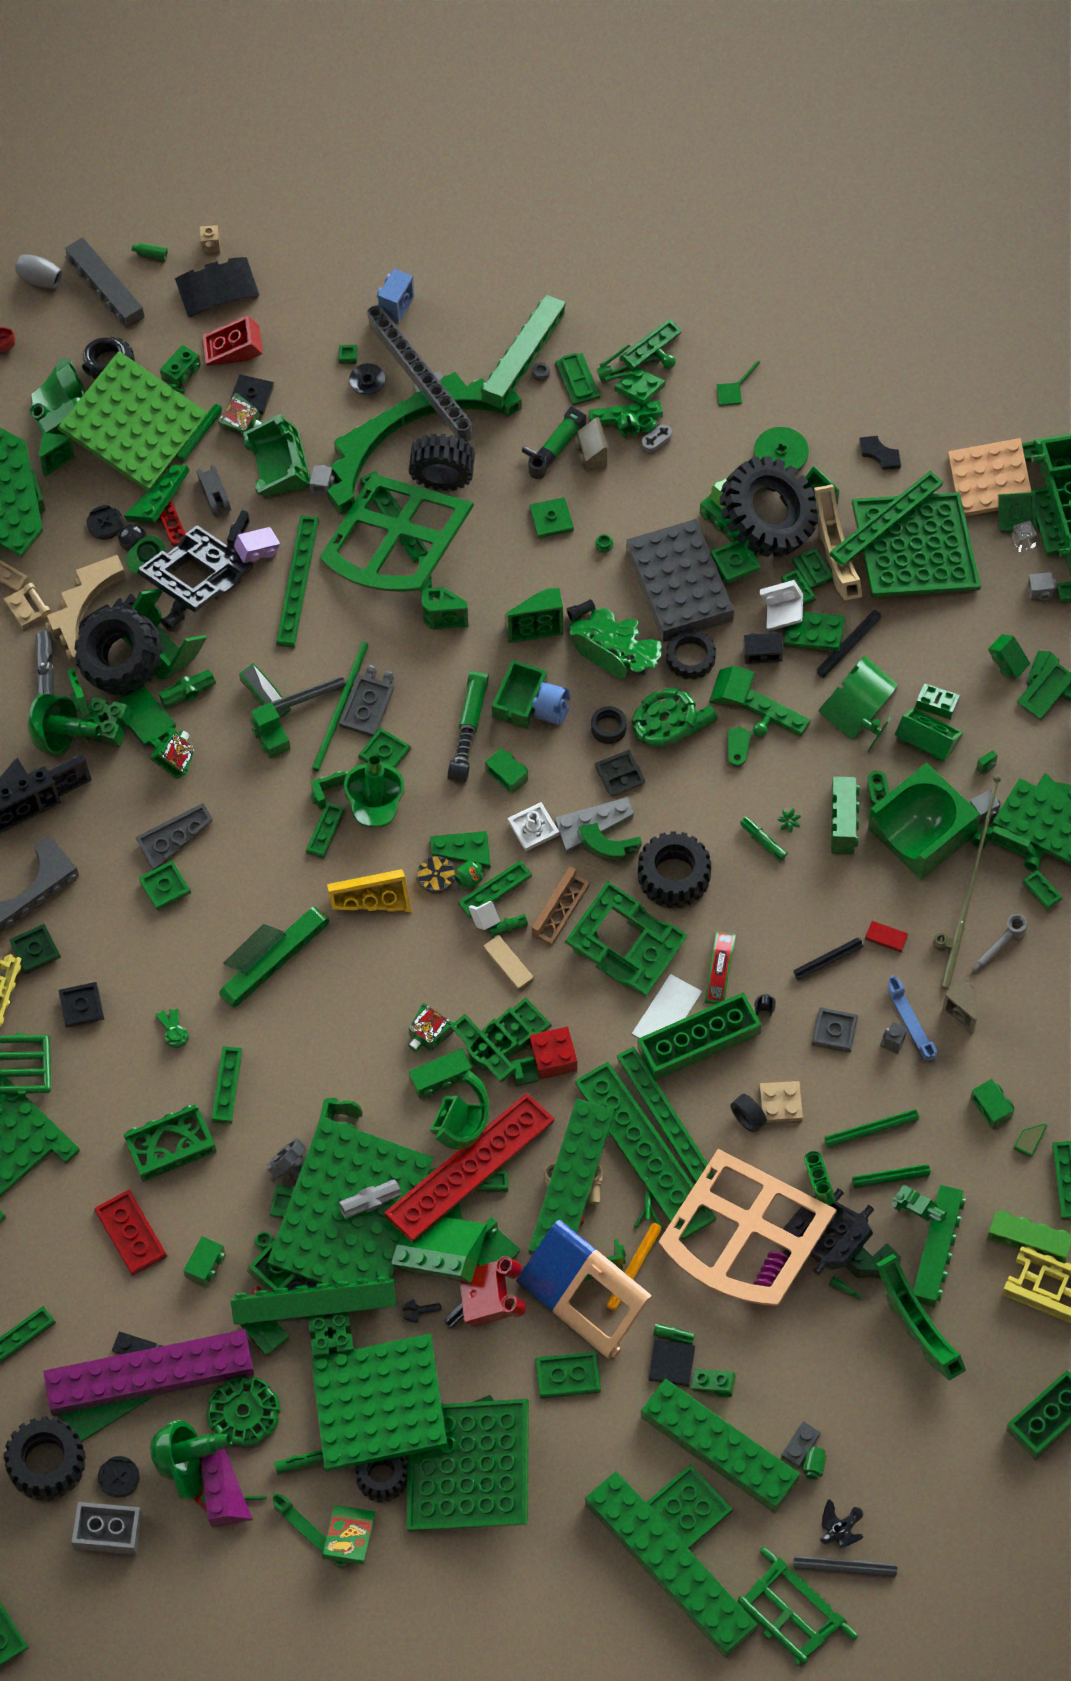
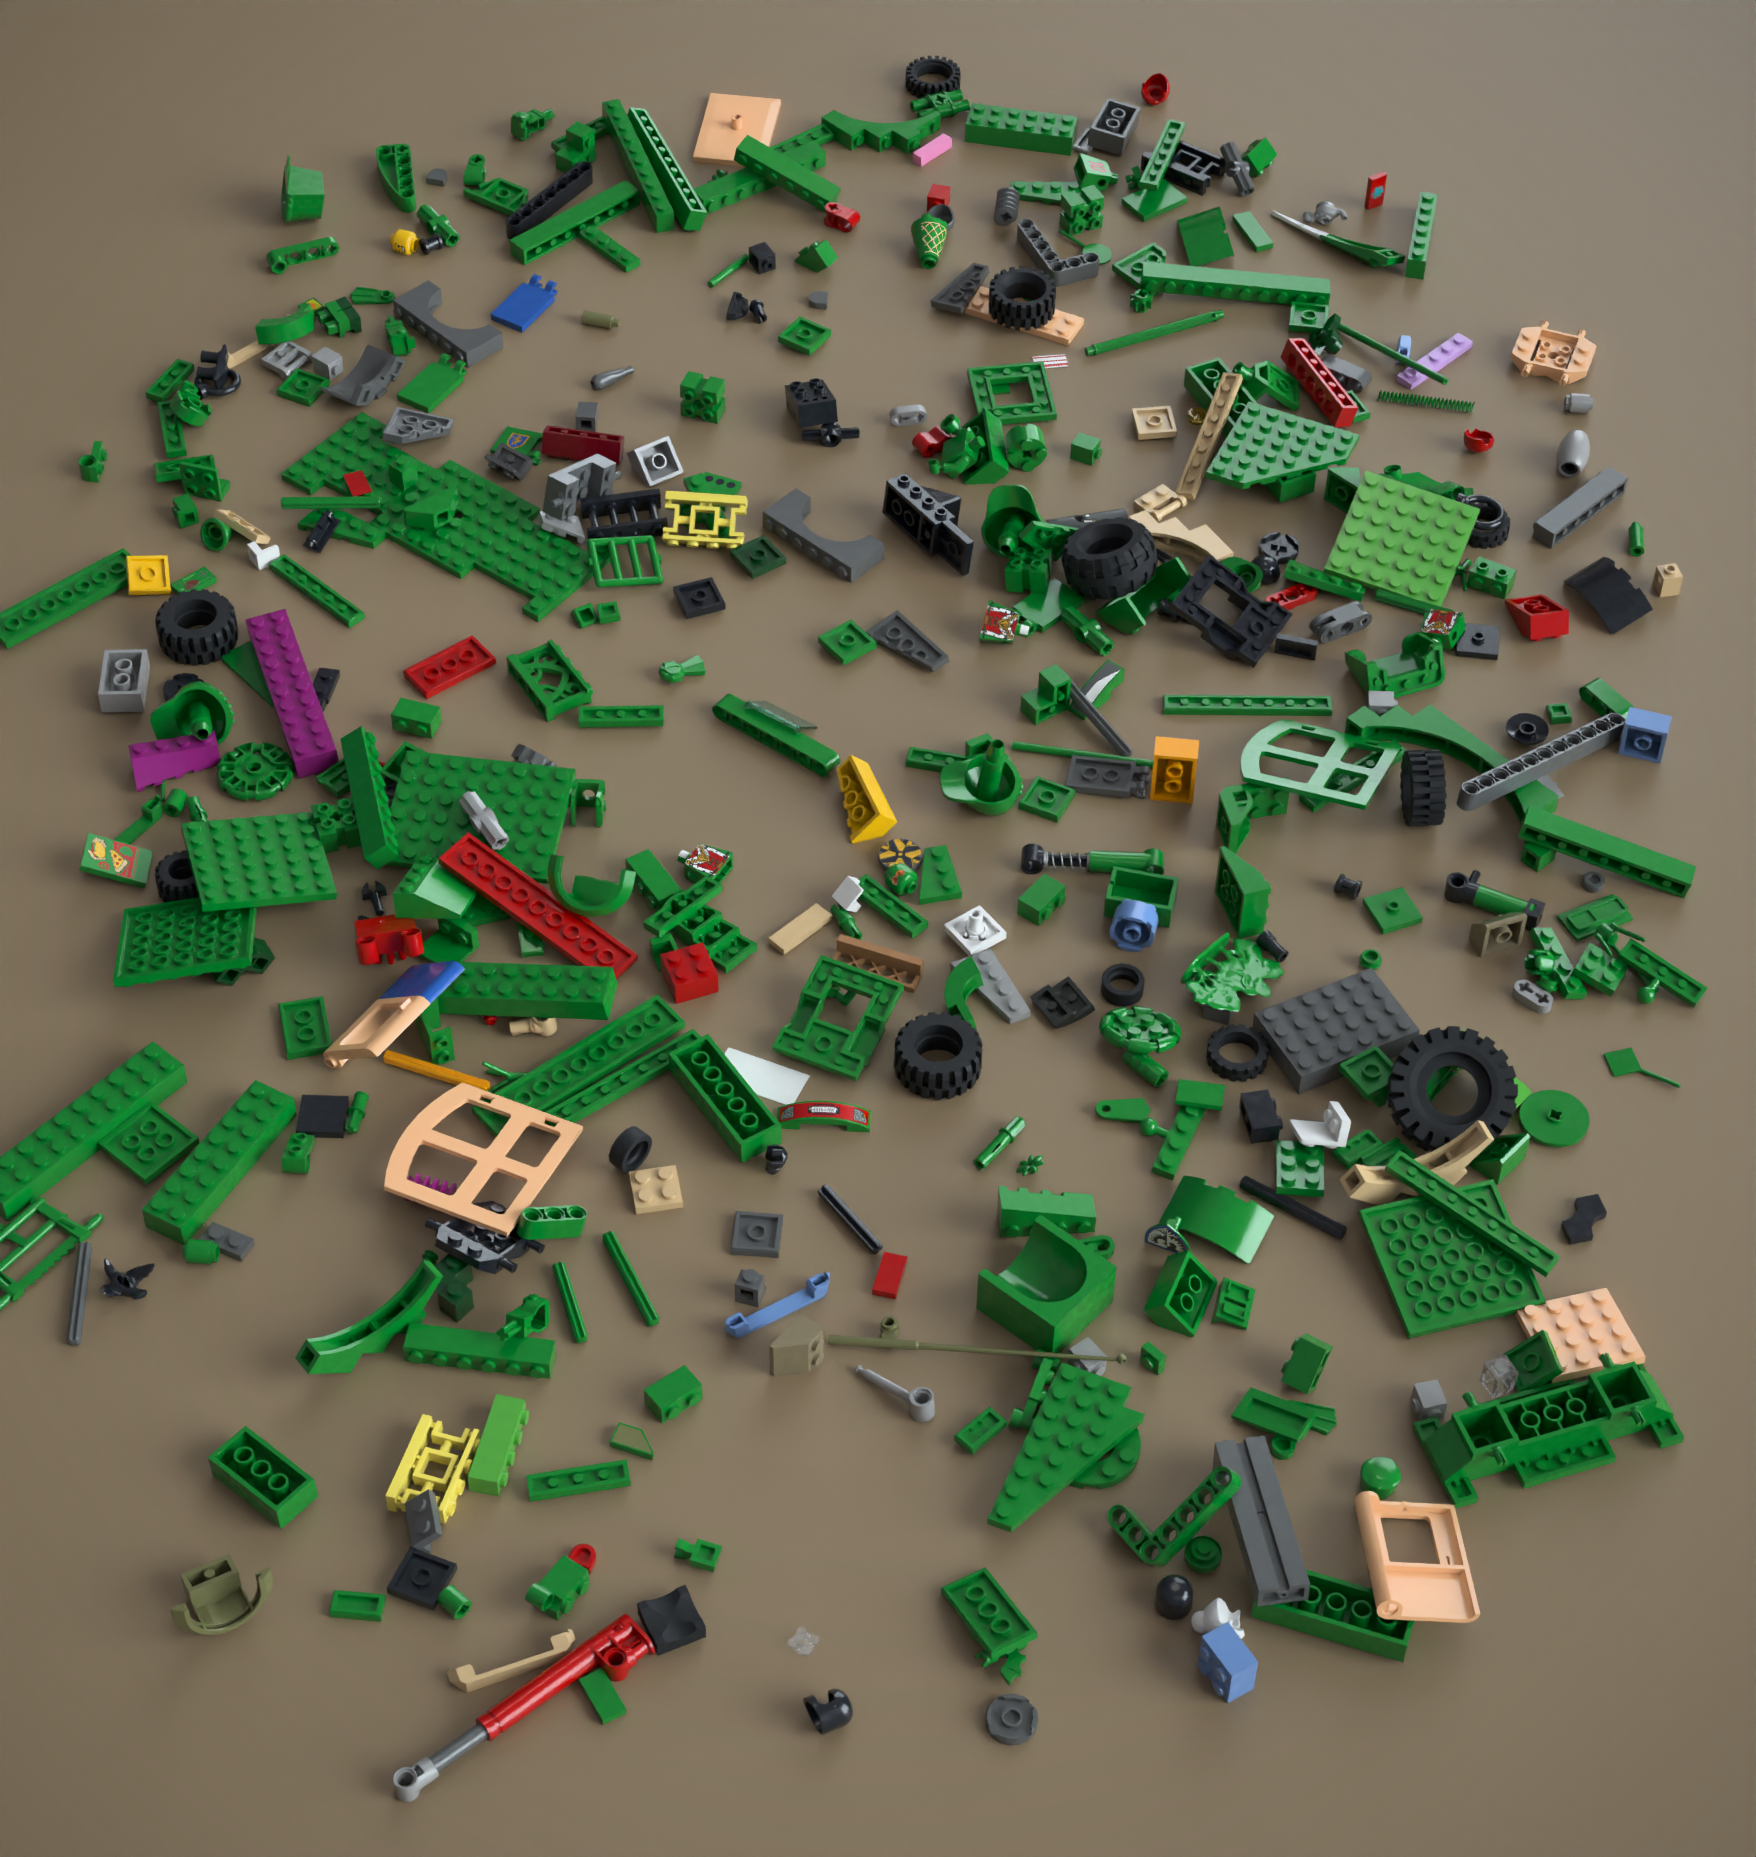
camera: 80 degrees right, 15 degrees down
lavender piece [234,527,280,563] -> none
none -> green gear [162,788,189,817]
none -> green slope [570,603,599,629]
none -> green plate [596,601,621,624]
none -> light orange brick [1150,736,1199,804]
none -> black bush [1334,874,1362,900]
none -> green beam [1579,678,1634,720]

